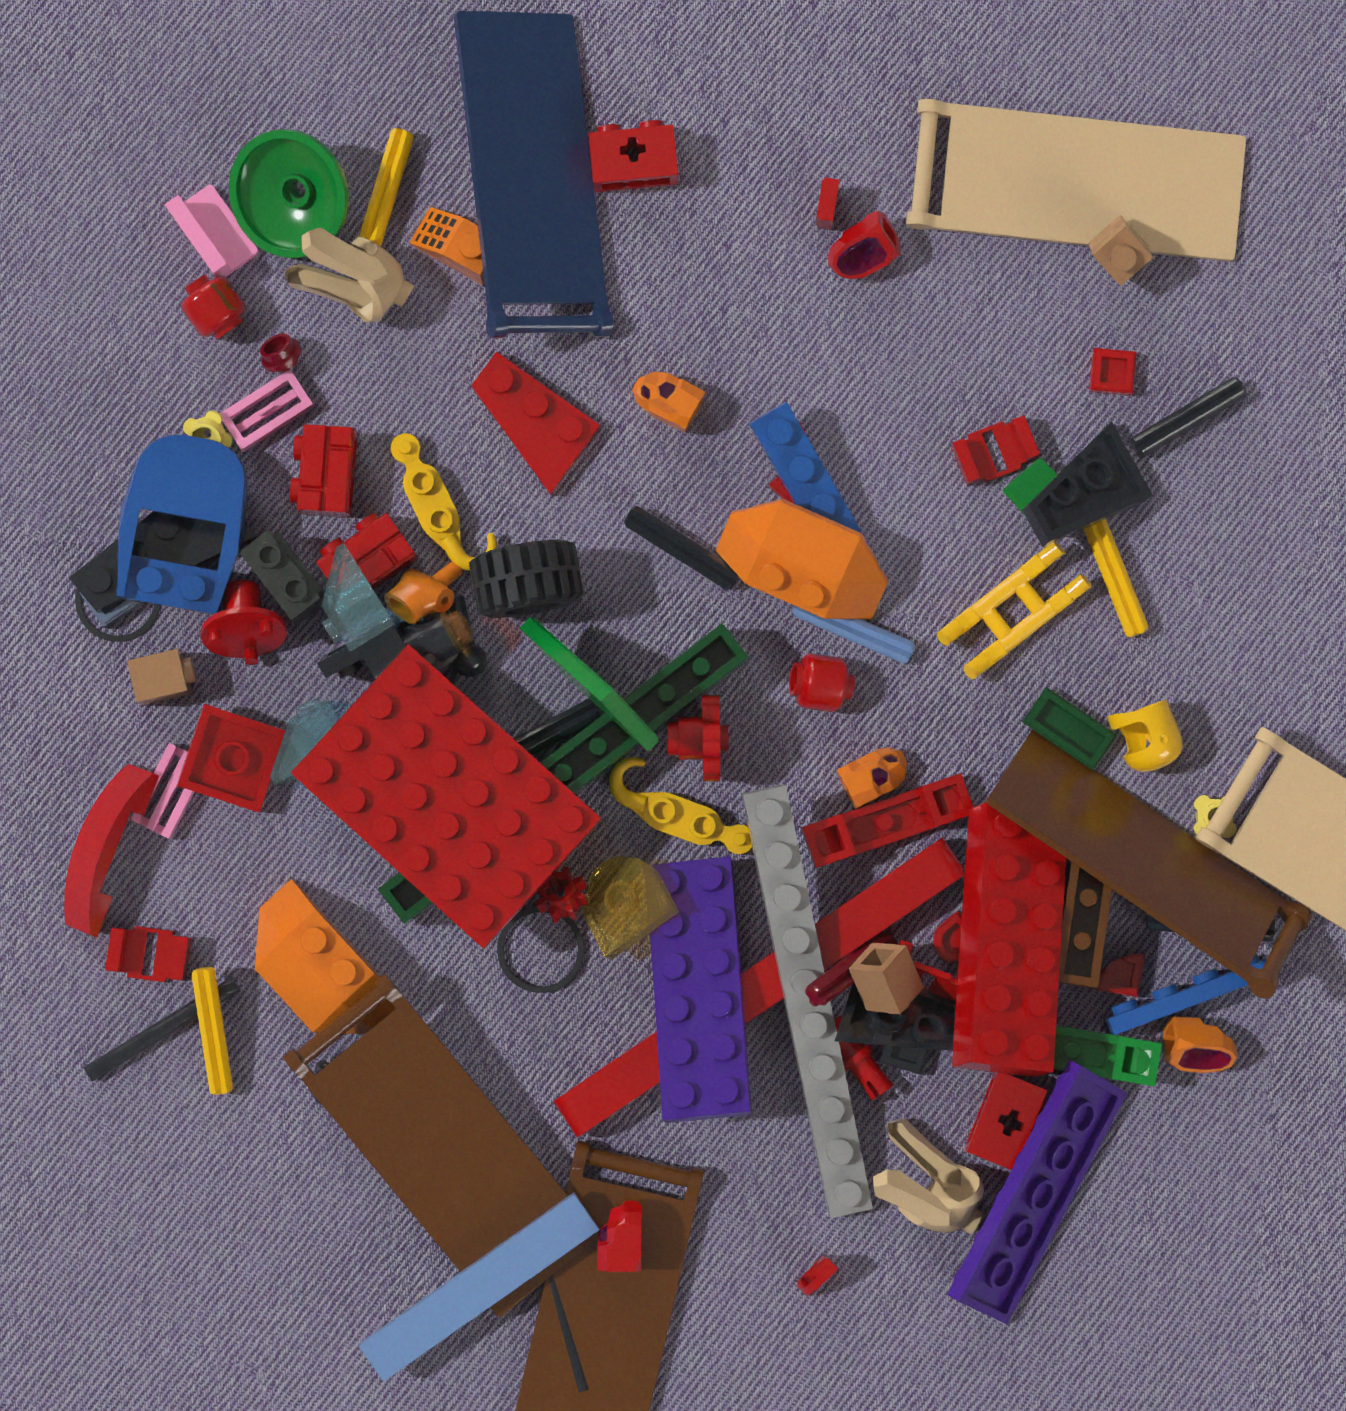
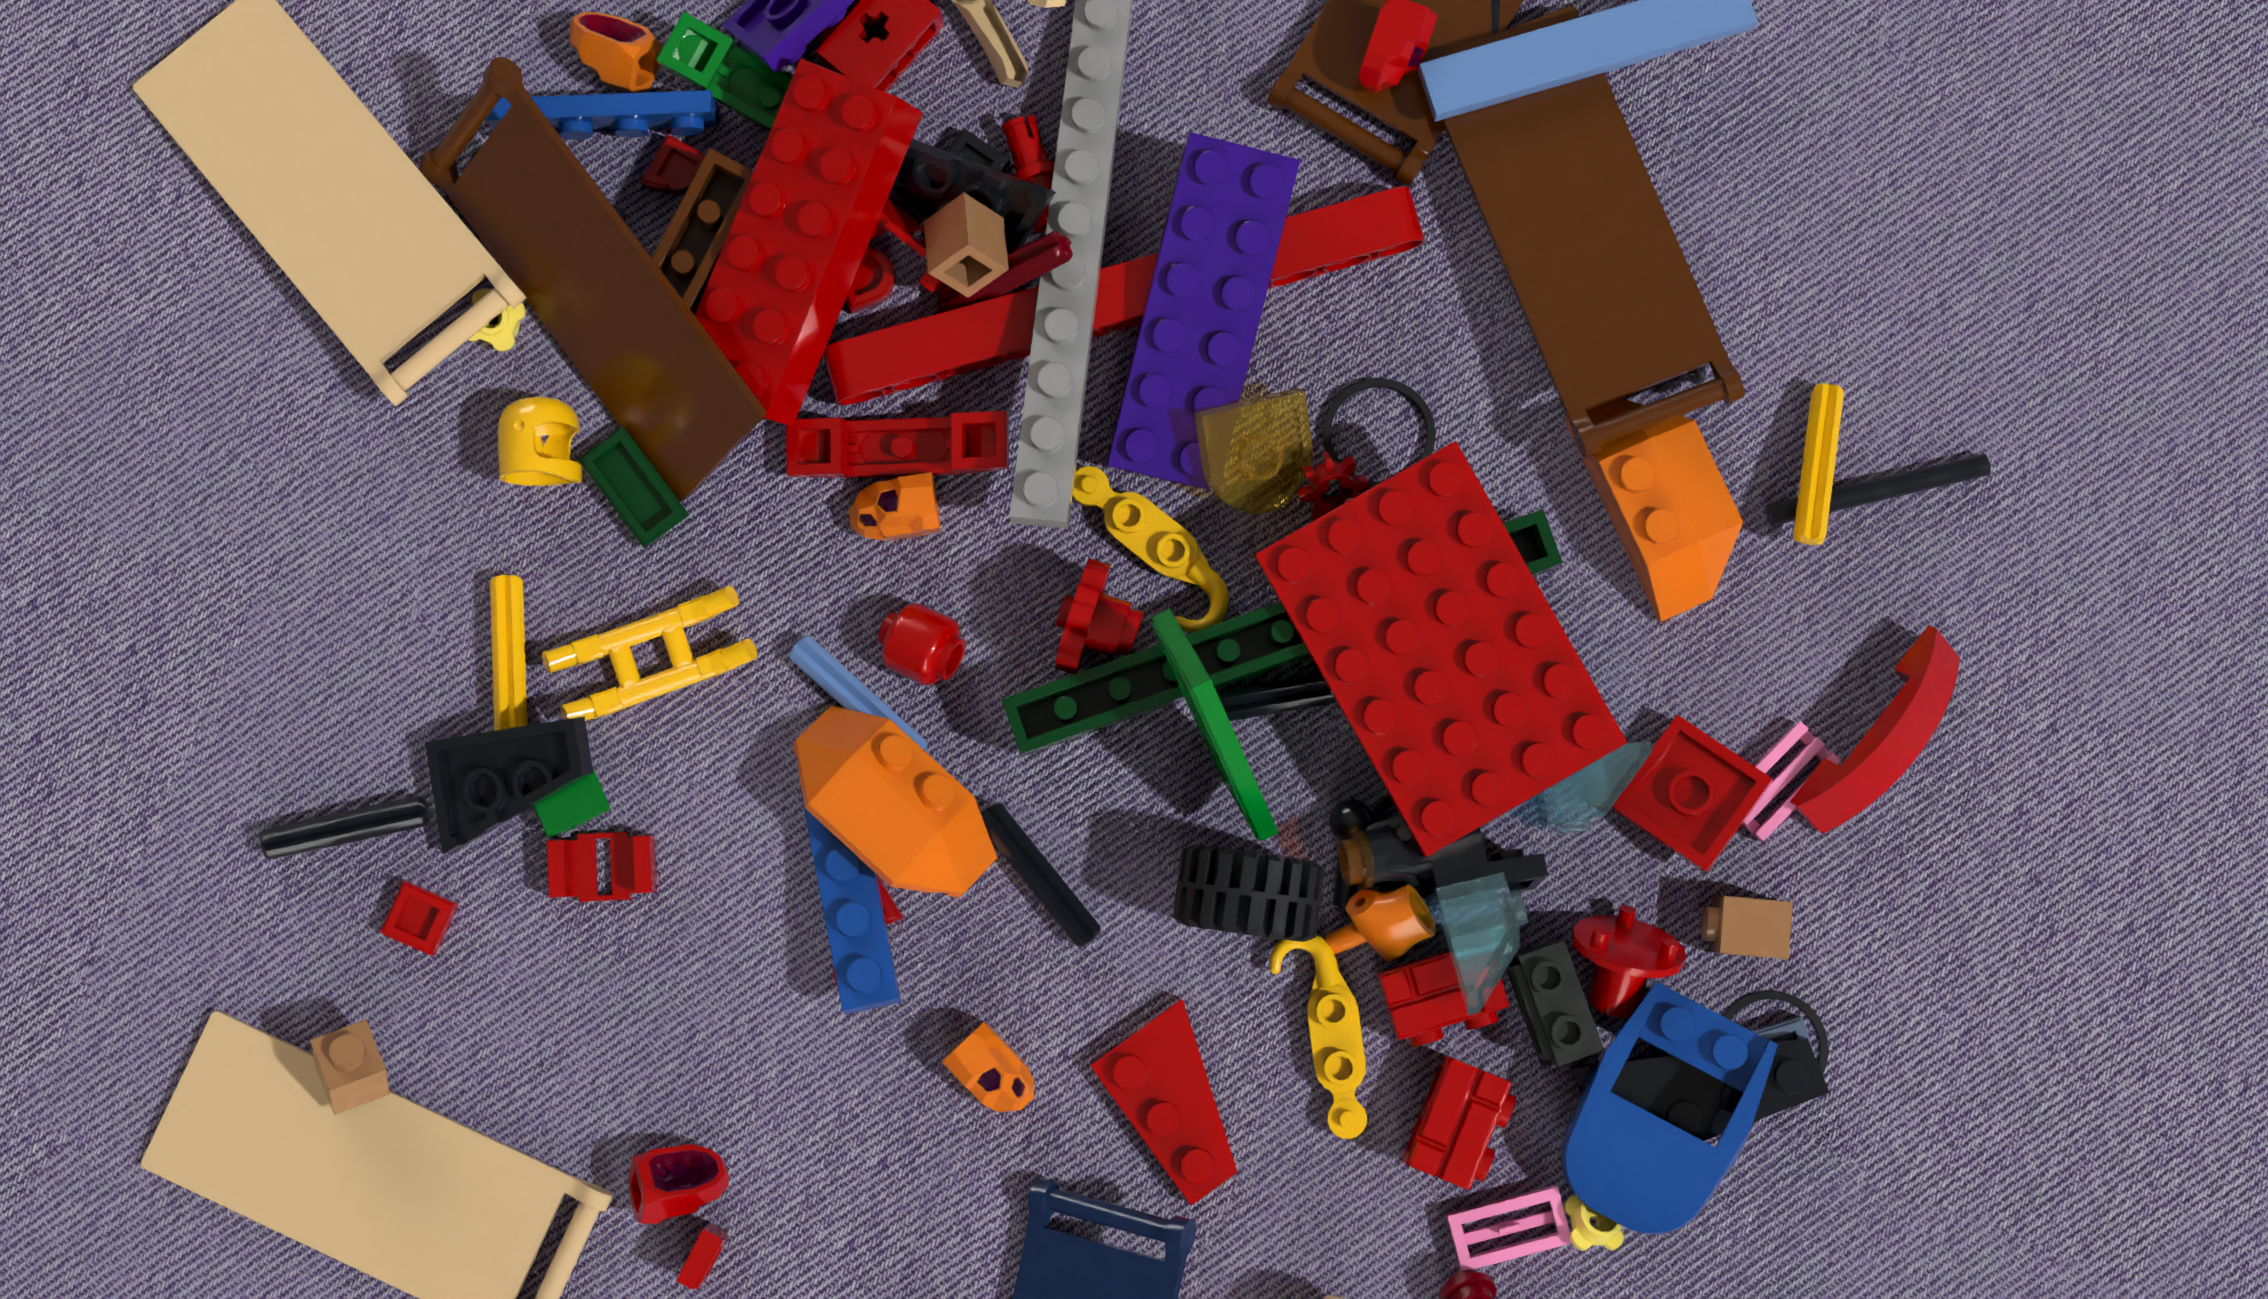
camera: 165 degrees left, 0 degrees up
red piece [105,926,192,982] -> none

